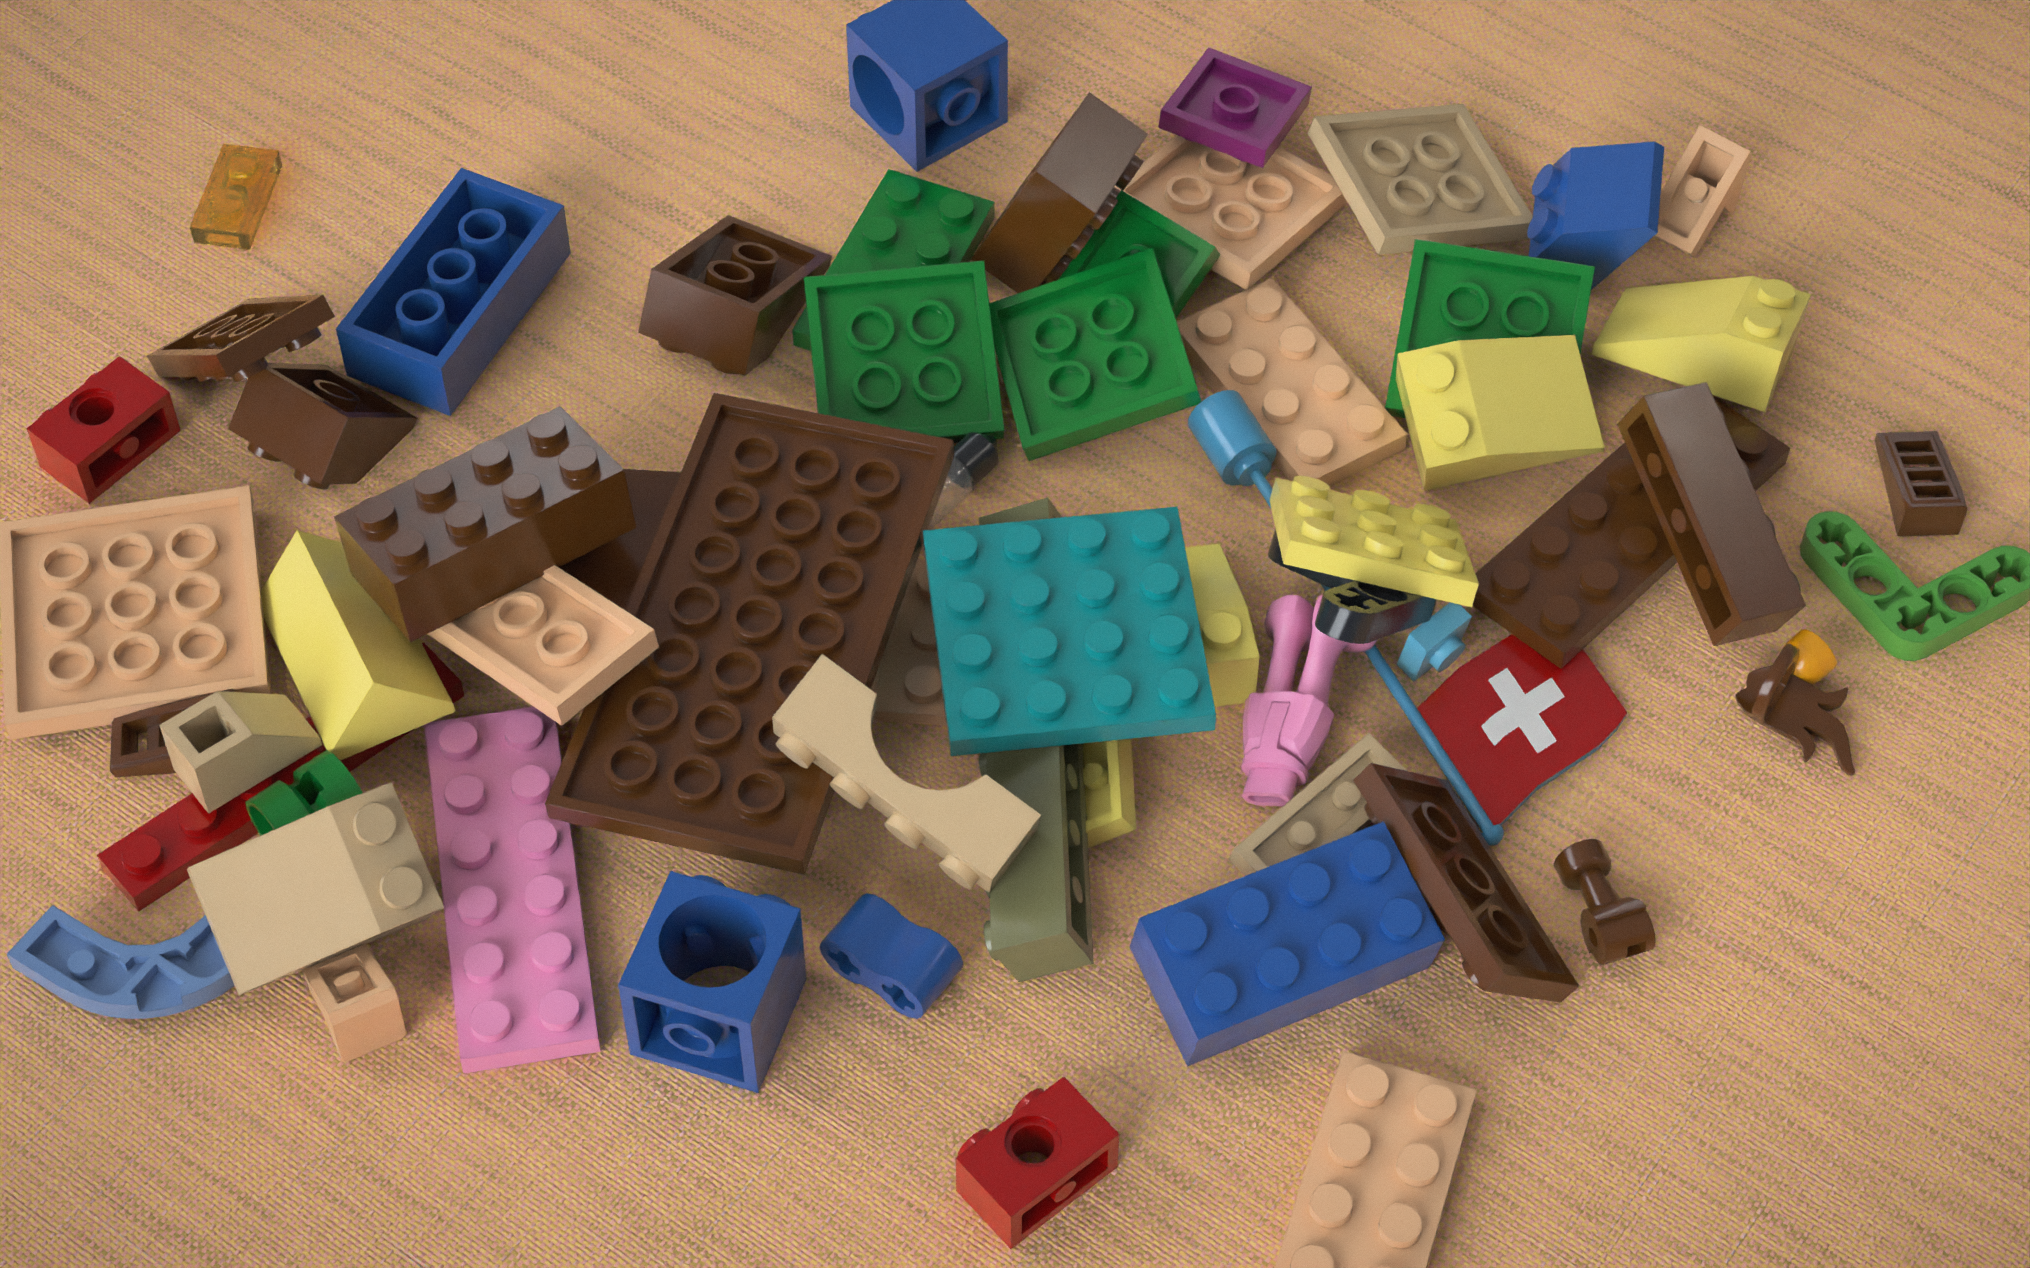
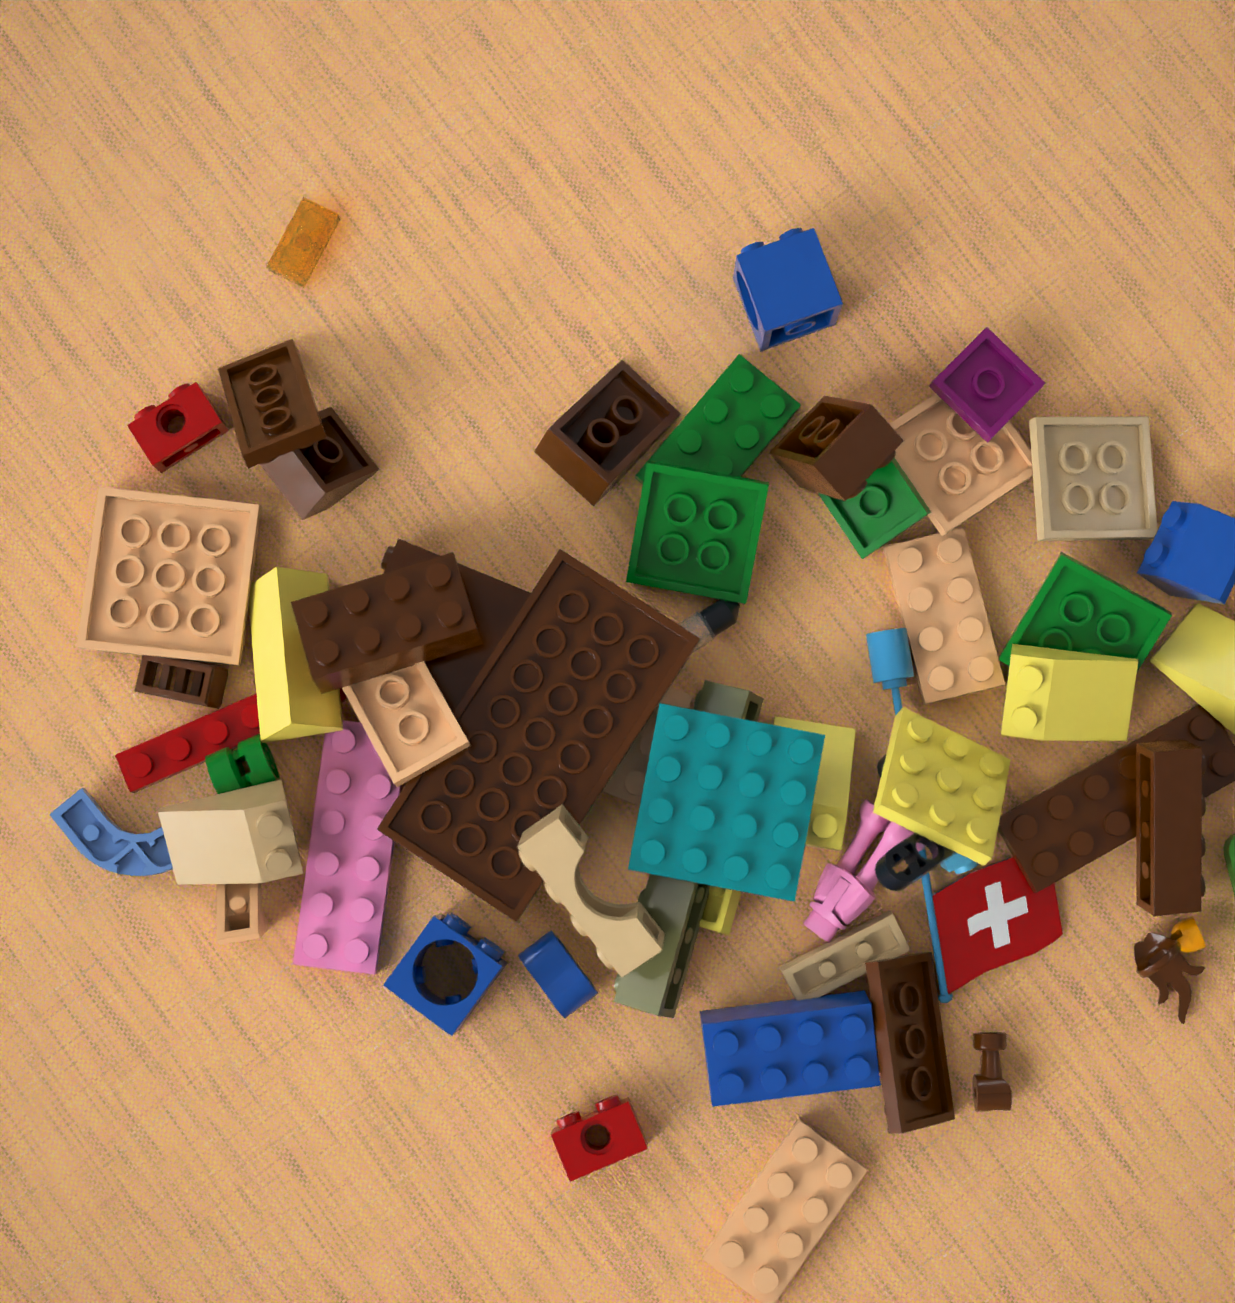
camera: 25 degrees right, 30 degrees up
tan slope [159,691,322,813] -> none
blue brick [336,168,571,416] -> none
green plate [989,248,1202,461] -> none

